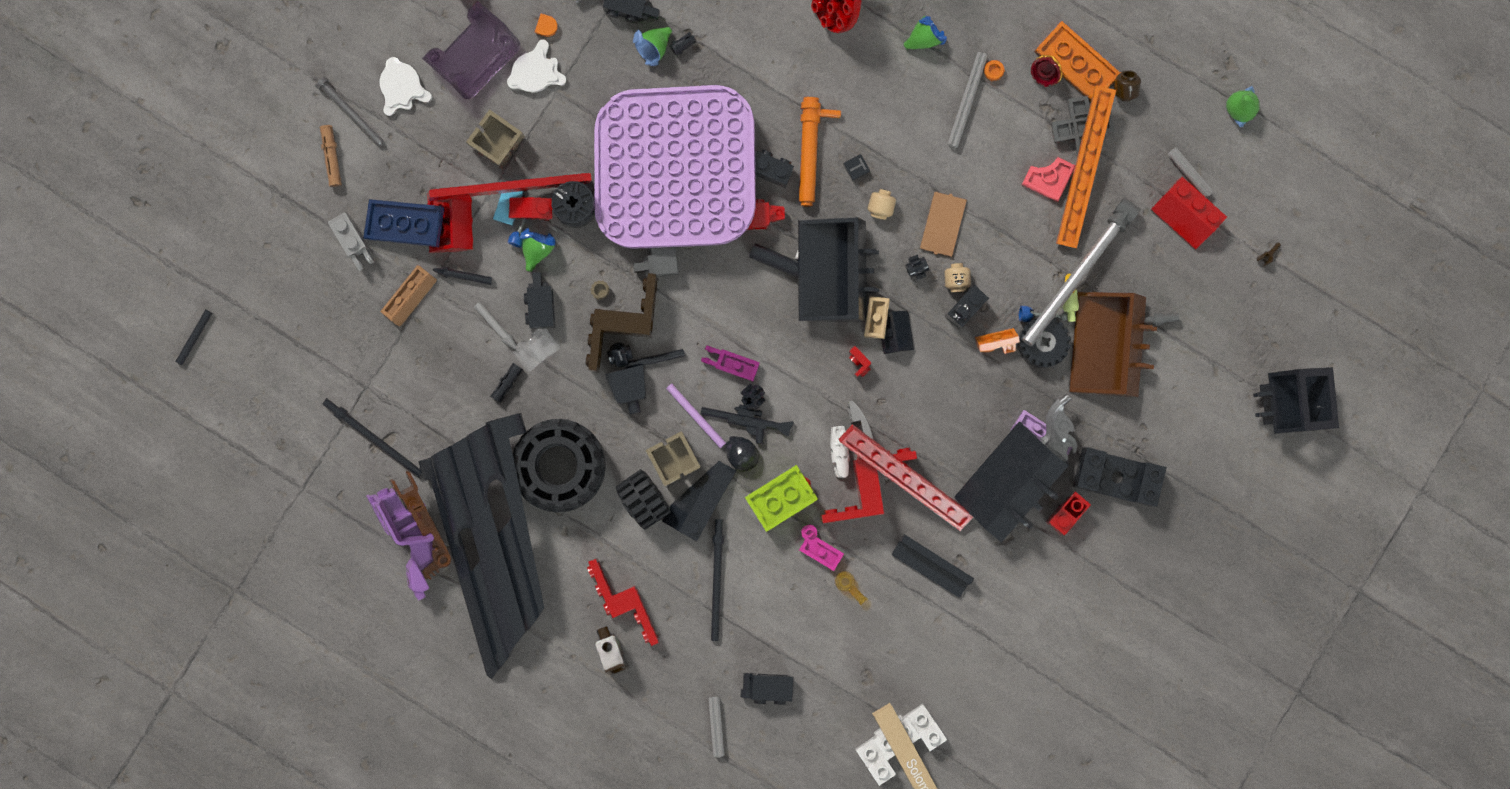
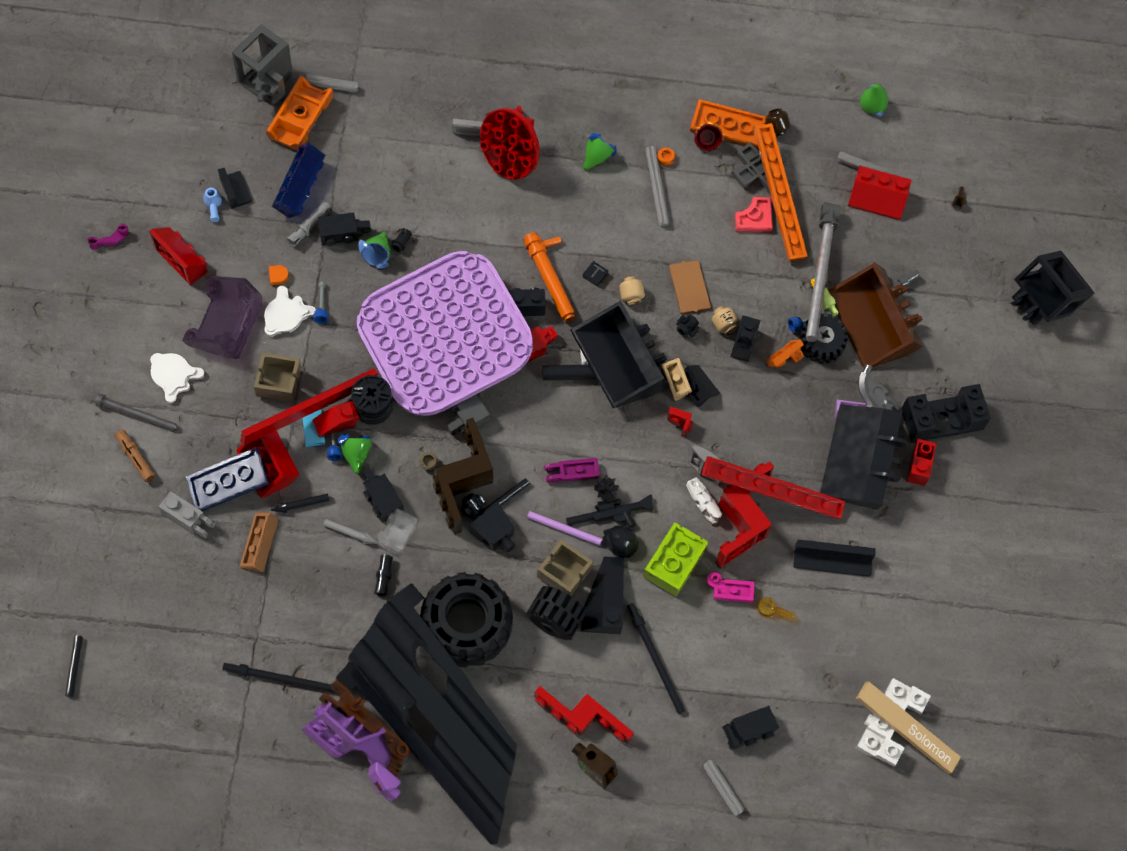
camera: 30 degrees left, 20 degrees down
none -> blue hinge [313,281,329,324]

